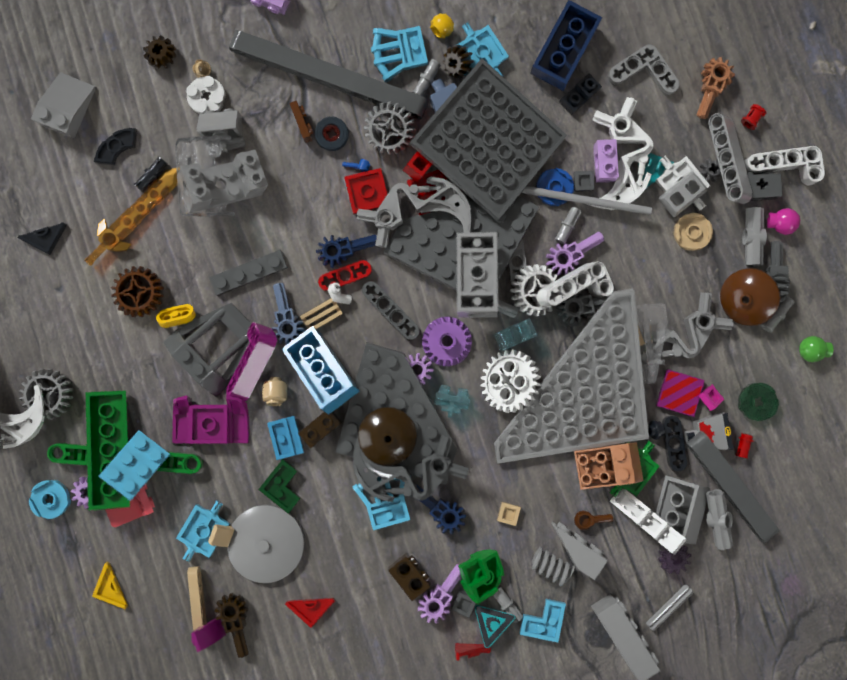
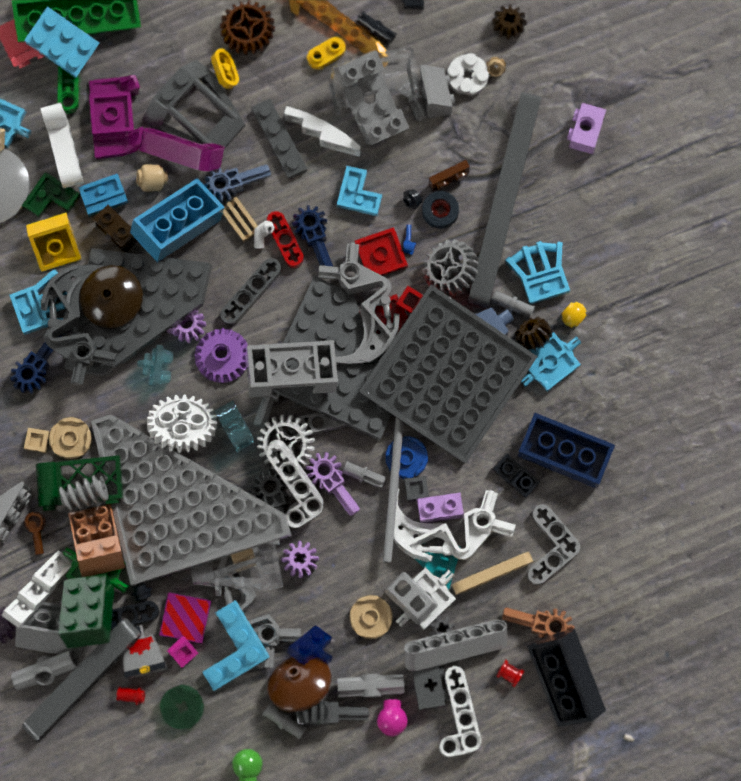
camera: 85 degrees right, 10 degrees down
none -> yellow slope [26,213,81,272]
none -> dark green piece [35,455,124,512]
none -> white beam [41,103,84,189]
none -> tan tile [49,417,92,460]
none -> dark green brick [58,574,114,649]
none -> light grey piece [59,475,109,512]
none -> medium azure plate [202,600,270,691]
none -> lavender gear [282,541,319,578]
none -> white slope [284,106,361,157]
none -> clear blue plate [287,625,333,665]
none -> yellow plate [307,37,346,70]
none -> medium azure plate [337,166,382,216]
none -> black plate [403,189,422,209]
none -> tan beam [452,552,533,595]
none -> black slope [527,629,606,727]

